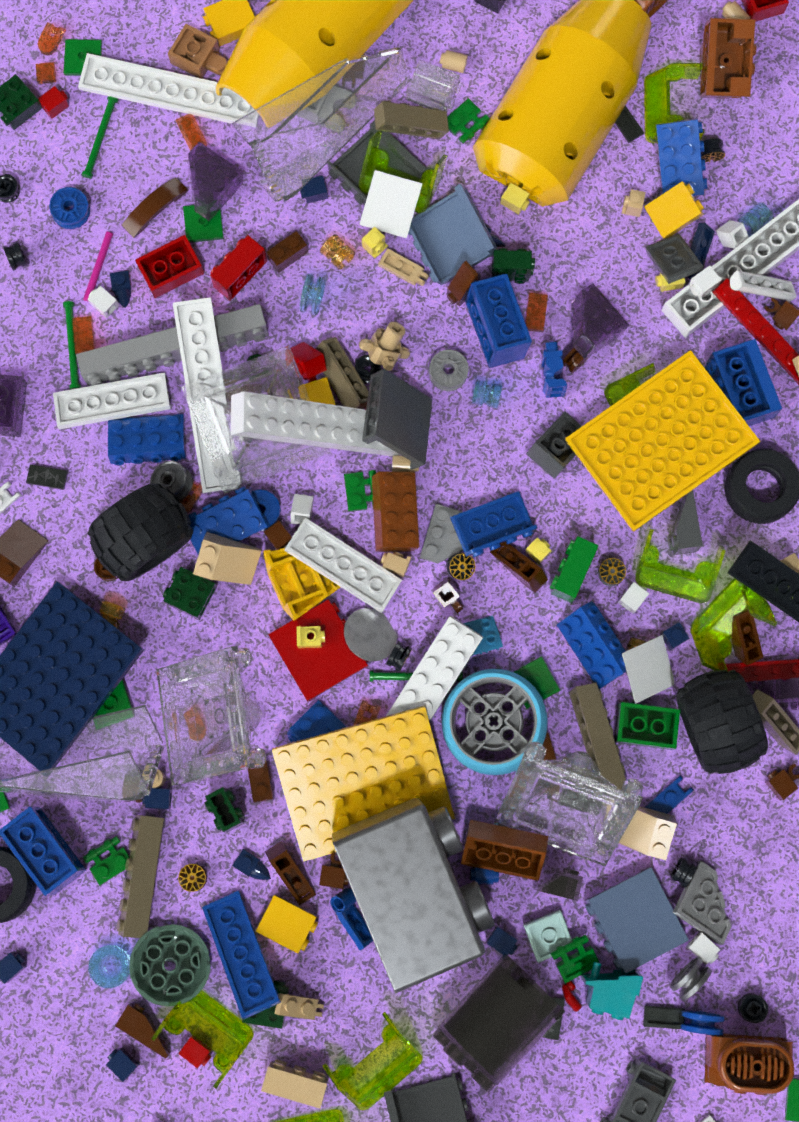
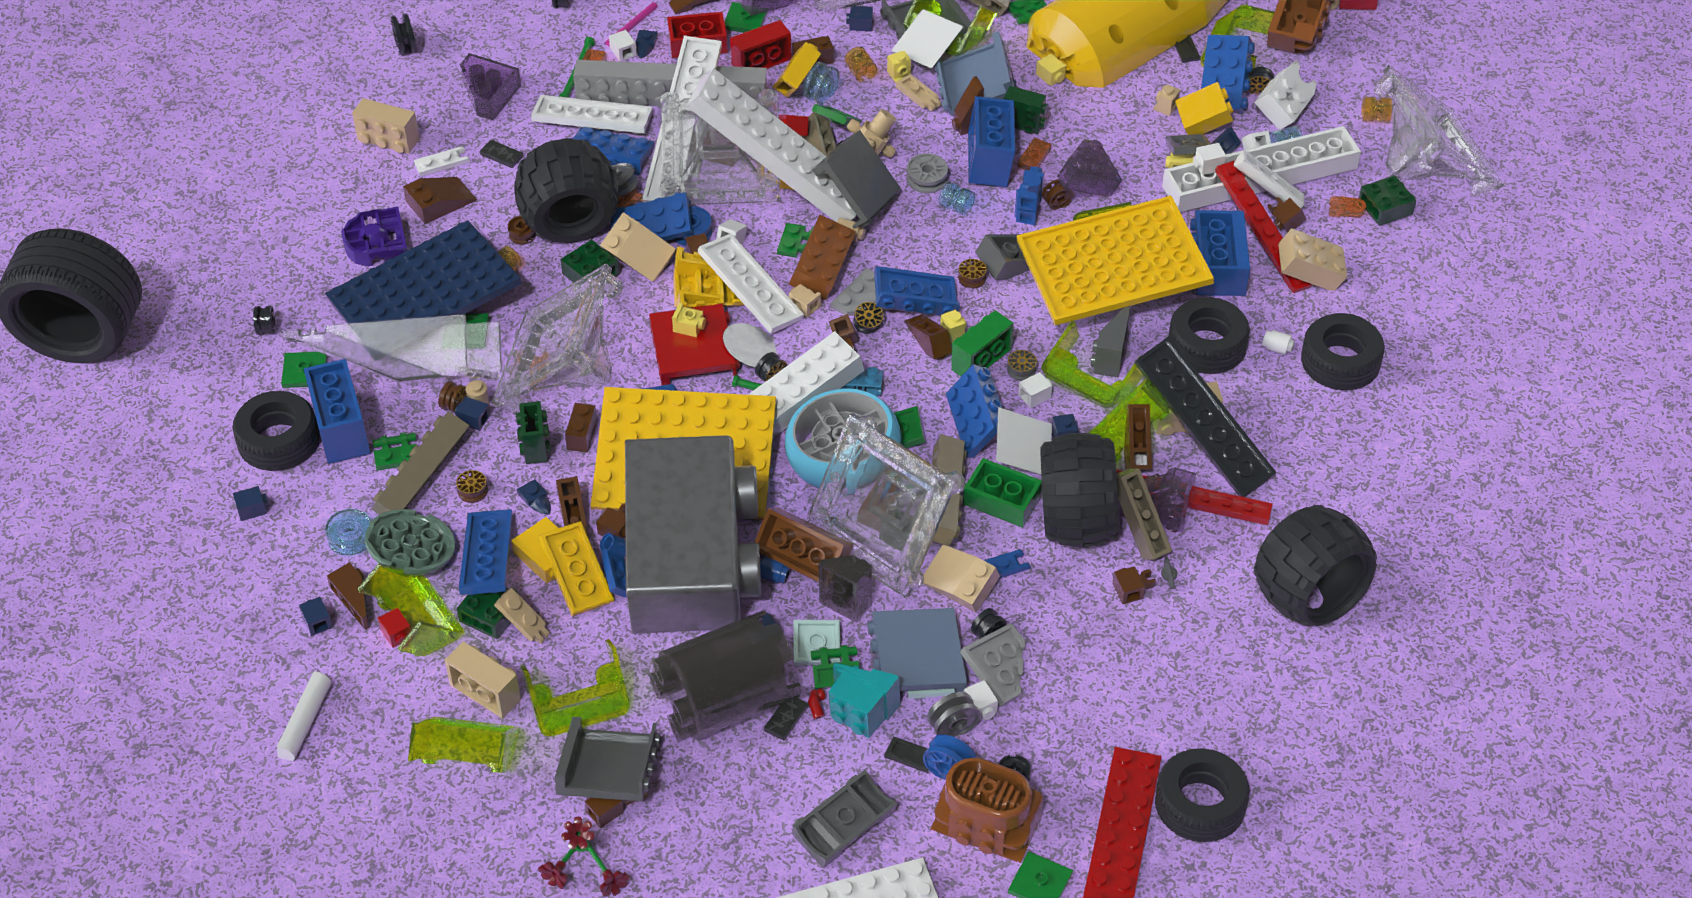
camera: 20 degrees right, 30 degrees down
none -> yellow tile [538,521,614,617]
none -> yellow brick [772,42,821,98]
none -> green plate [812,104,862,125]
none -> reddish brown wheel [958,259,987,289]
none -> white brick [1254,60,1317,129]

